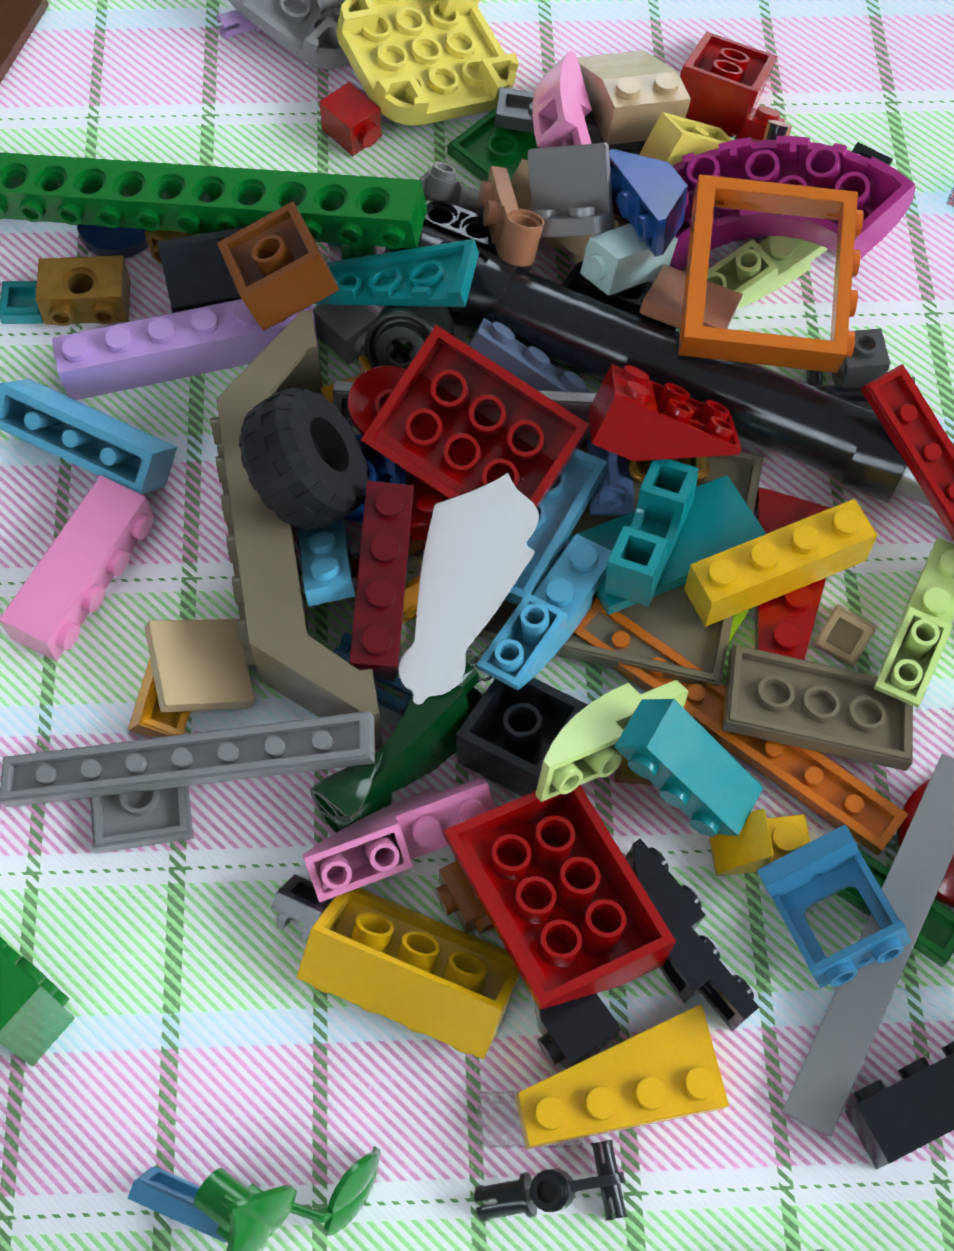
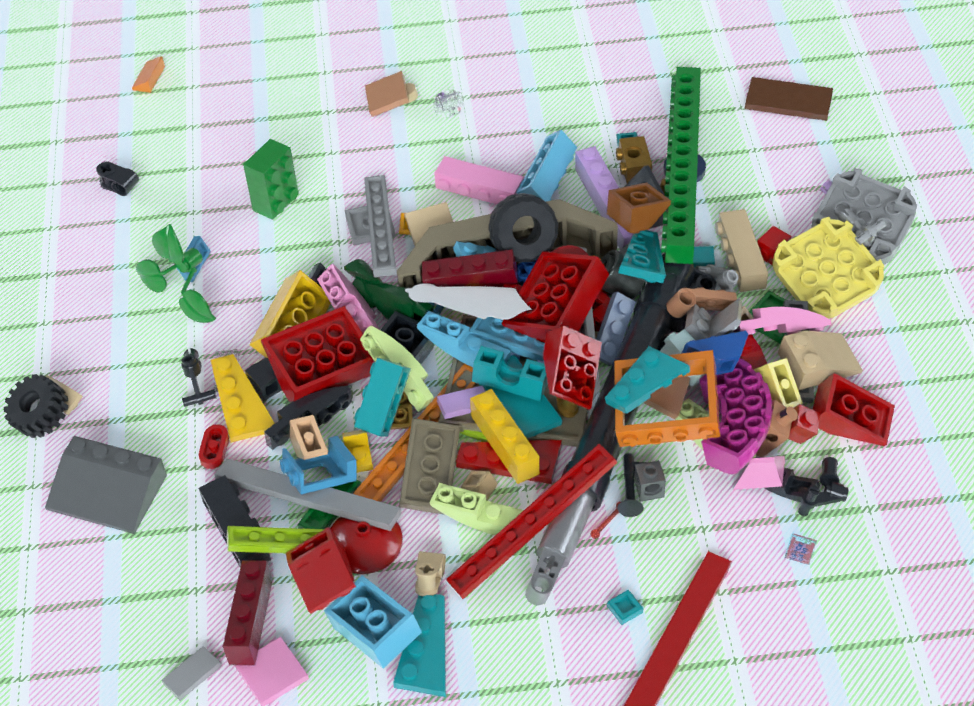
camera: 90 degrees right, 15 degrees down
none -> red plate [198,424,229,469]
none -> light nougat slope [290,415,328,460]
none -> lavender tile [437,386,485,419]
none -> teal wing [605,346,690,414]
none -> tan brick [715,209,768,292]
none -> black pin [798,457,849,516]

